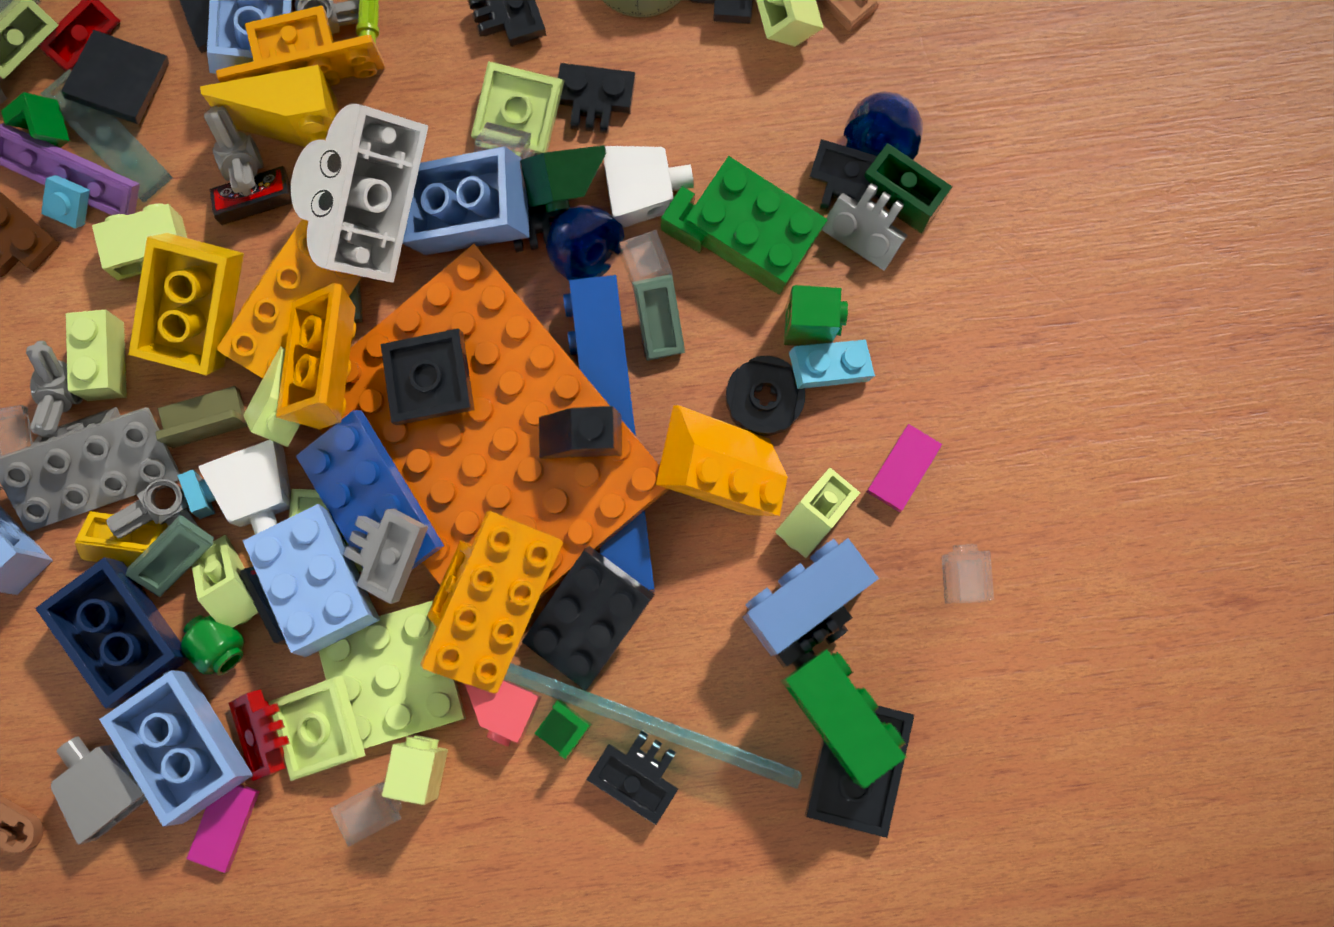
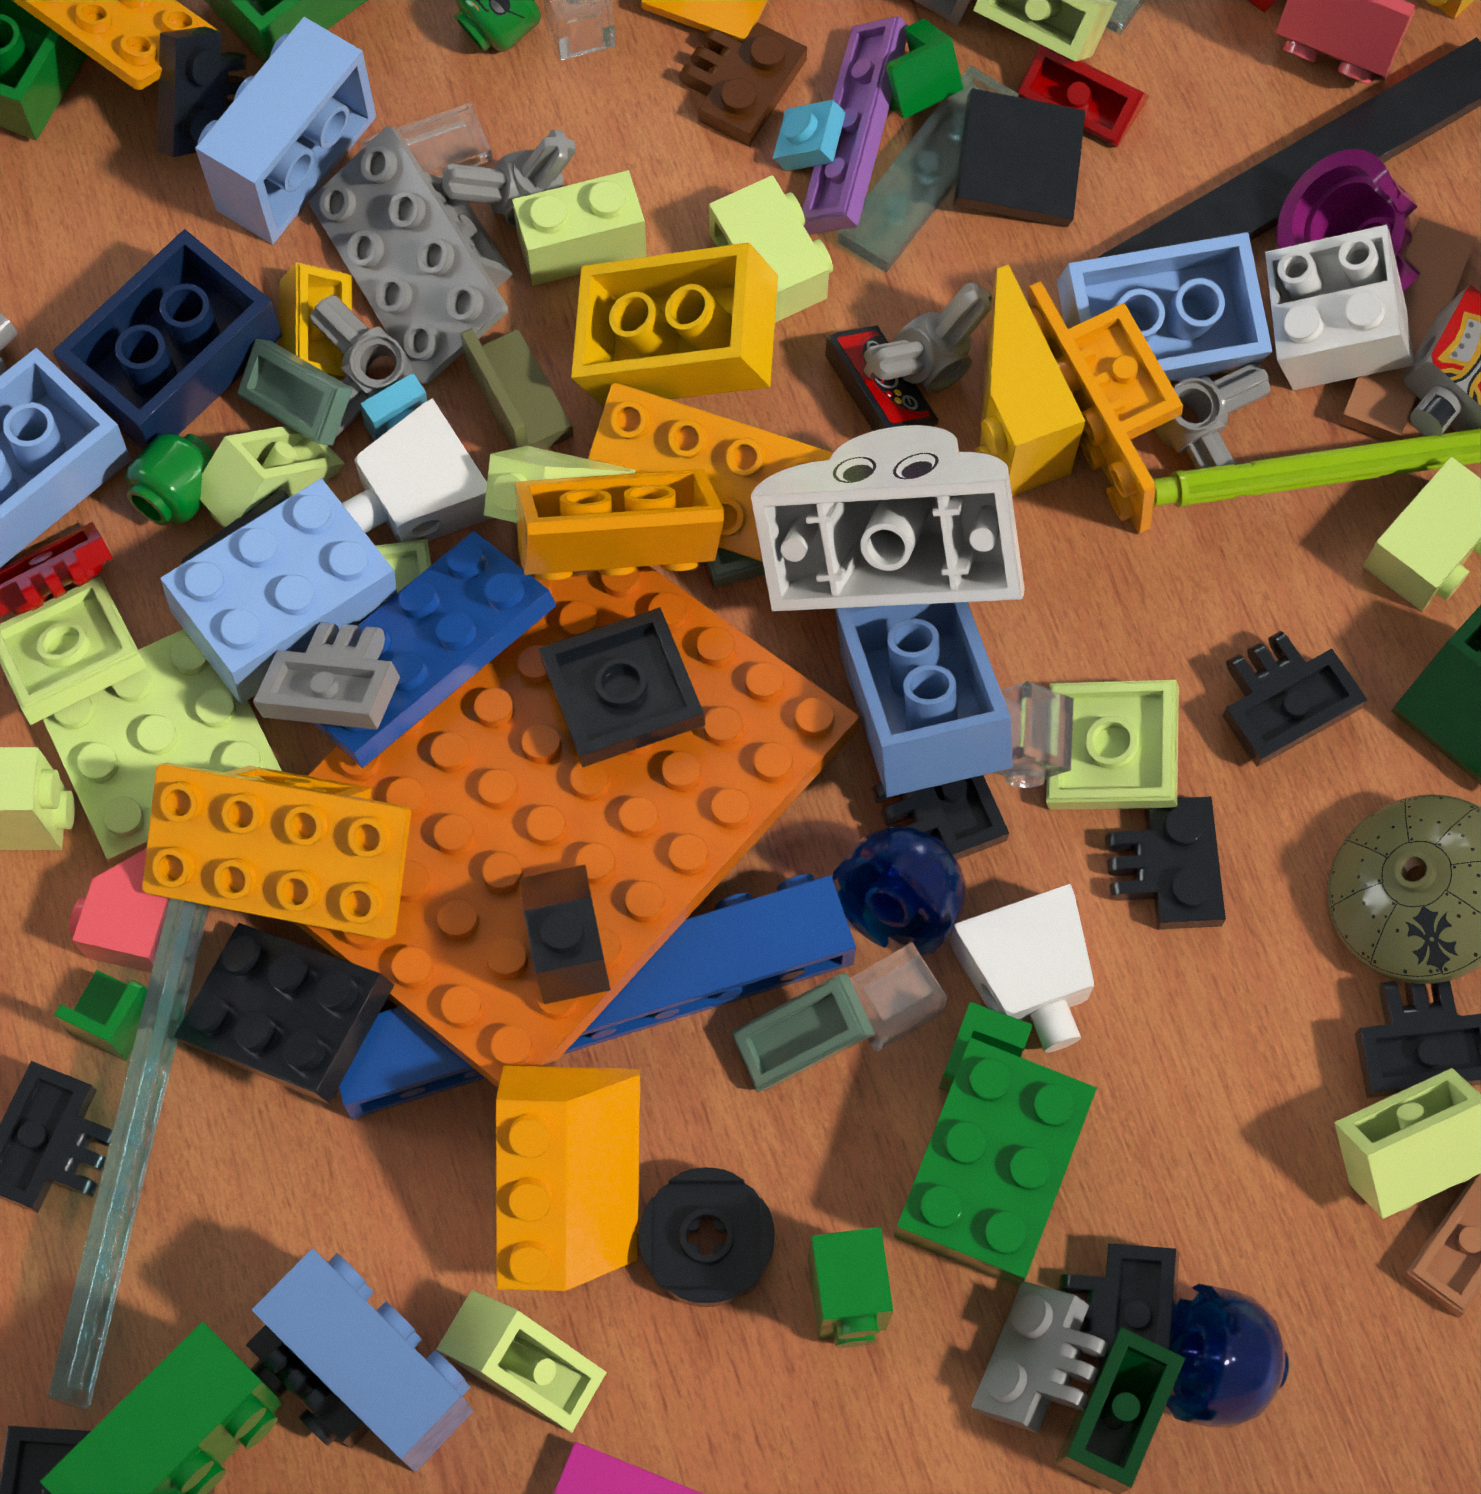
camera: 80 degrees right, 10 degrees down
dark green slope [520,145,606,212] -> none
medium azure plate [789,340,875,389] -> none

